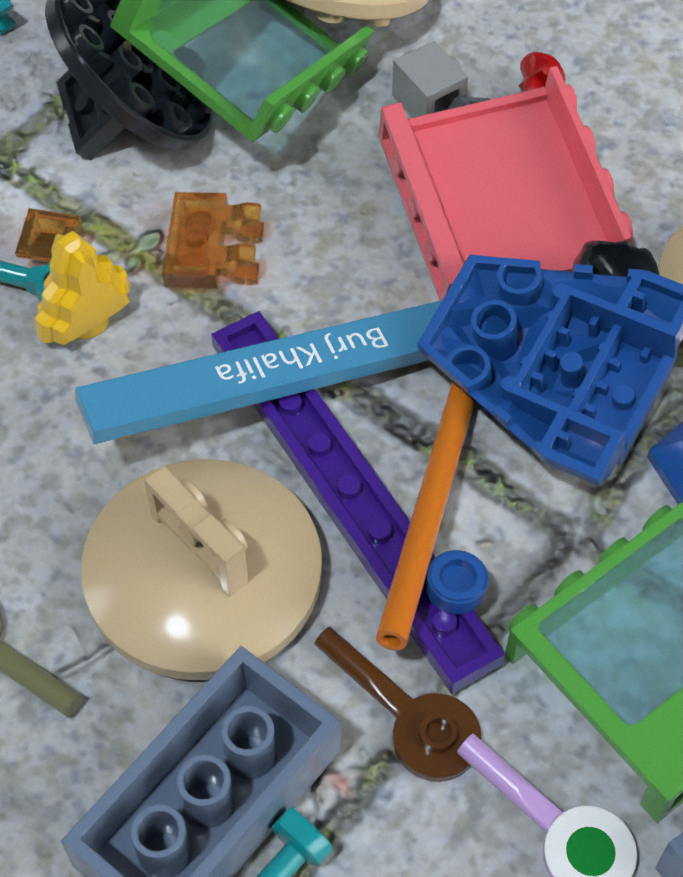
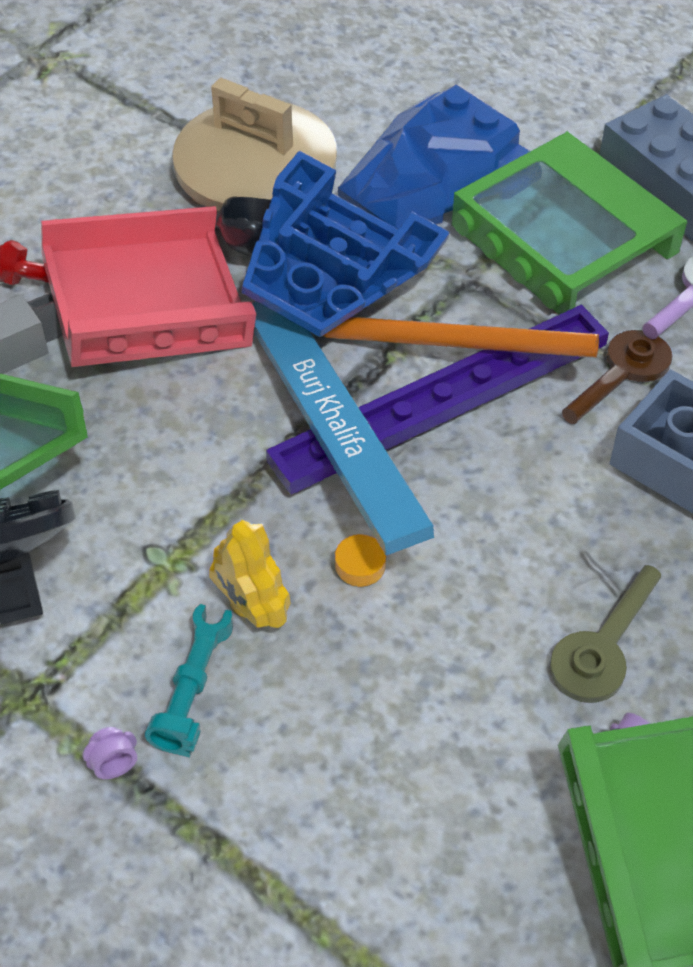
camera: 90 degrees left, 5 degrees down
clear orange slope [15,208,85,262] -> none
tan bracket [81,459,322,680] -> none
clear orange plate [162,192,264,288] -> none
blue tile [425,550,489,614] -> none

